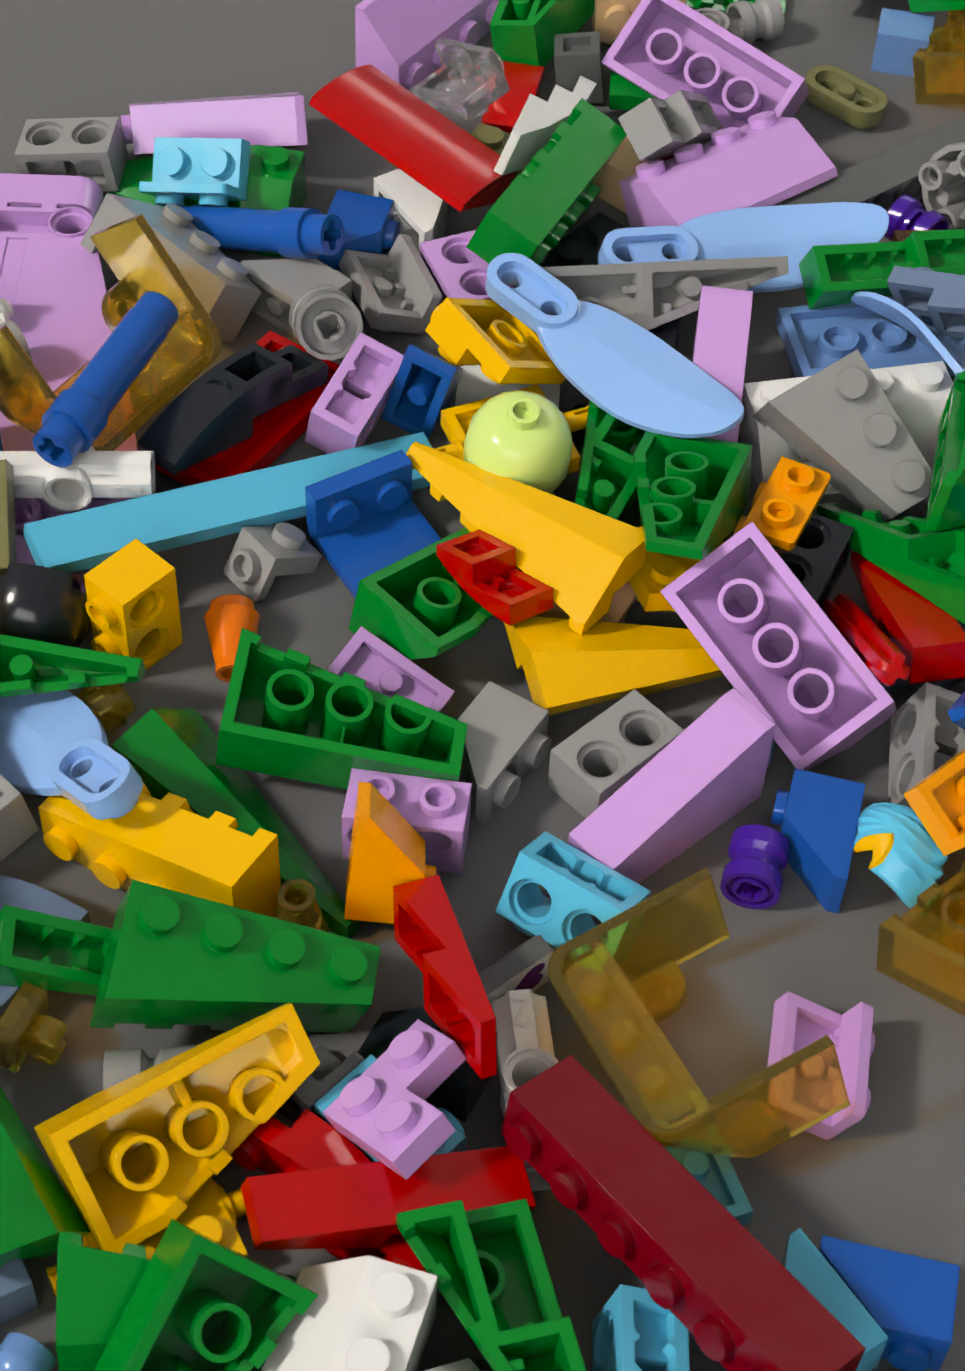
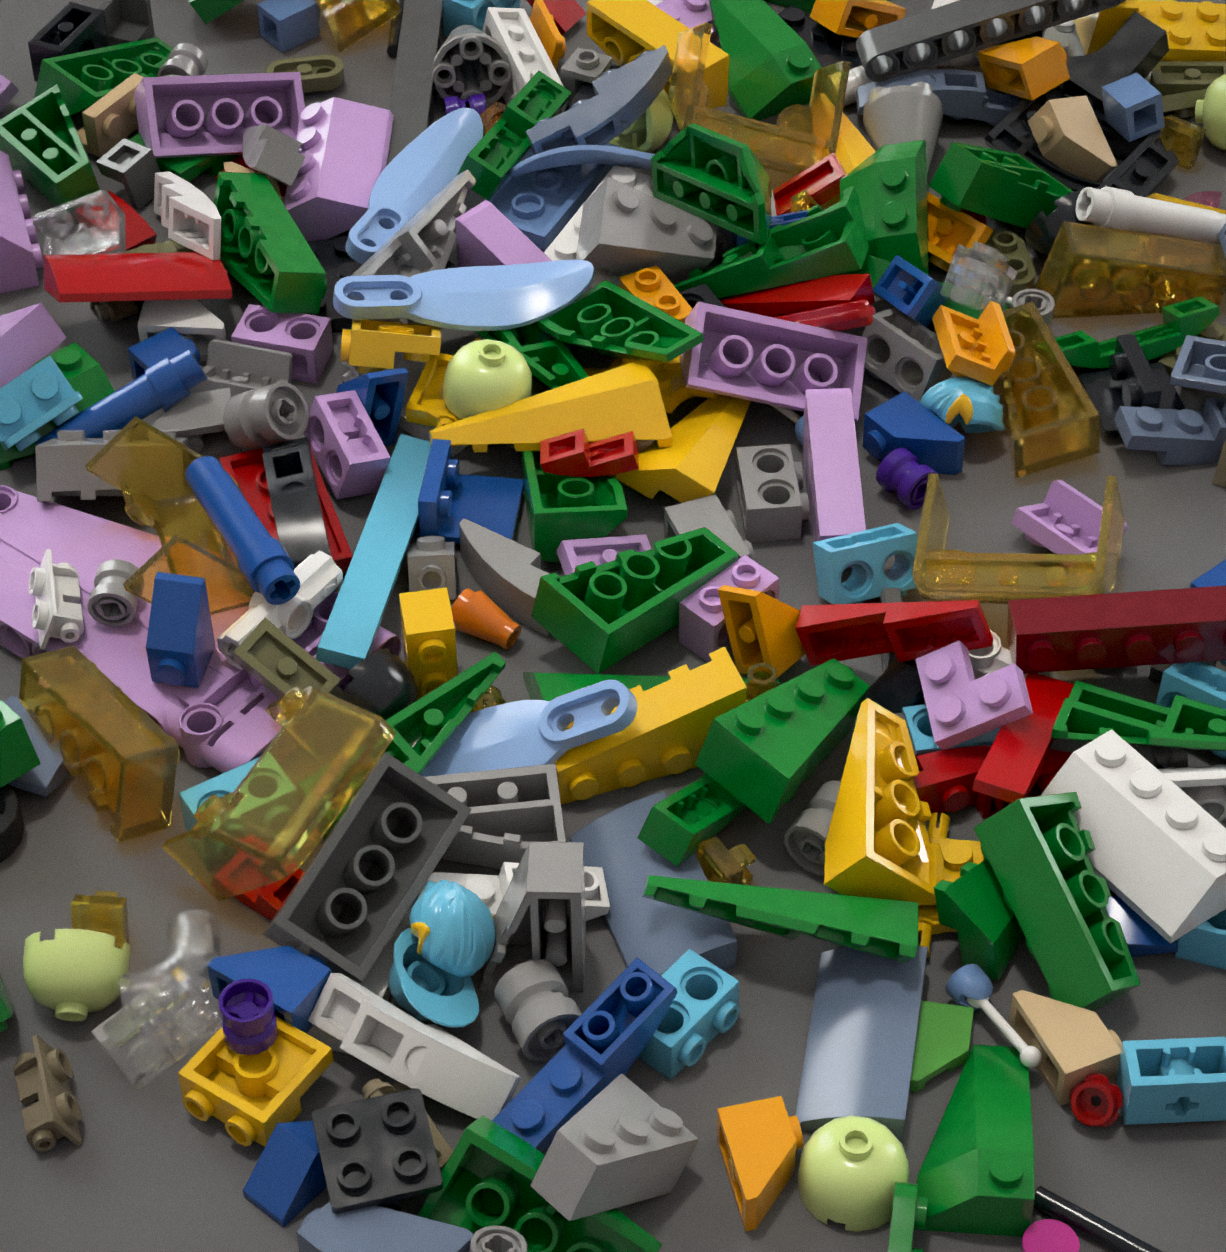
camera: 50 degrees left, 5 degrees down
none -> light grey slope [459,518,552,638]

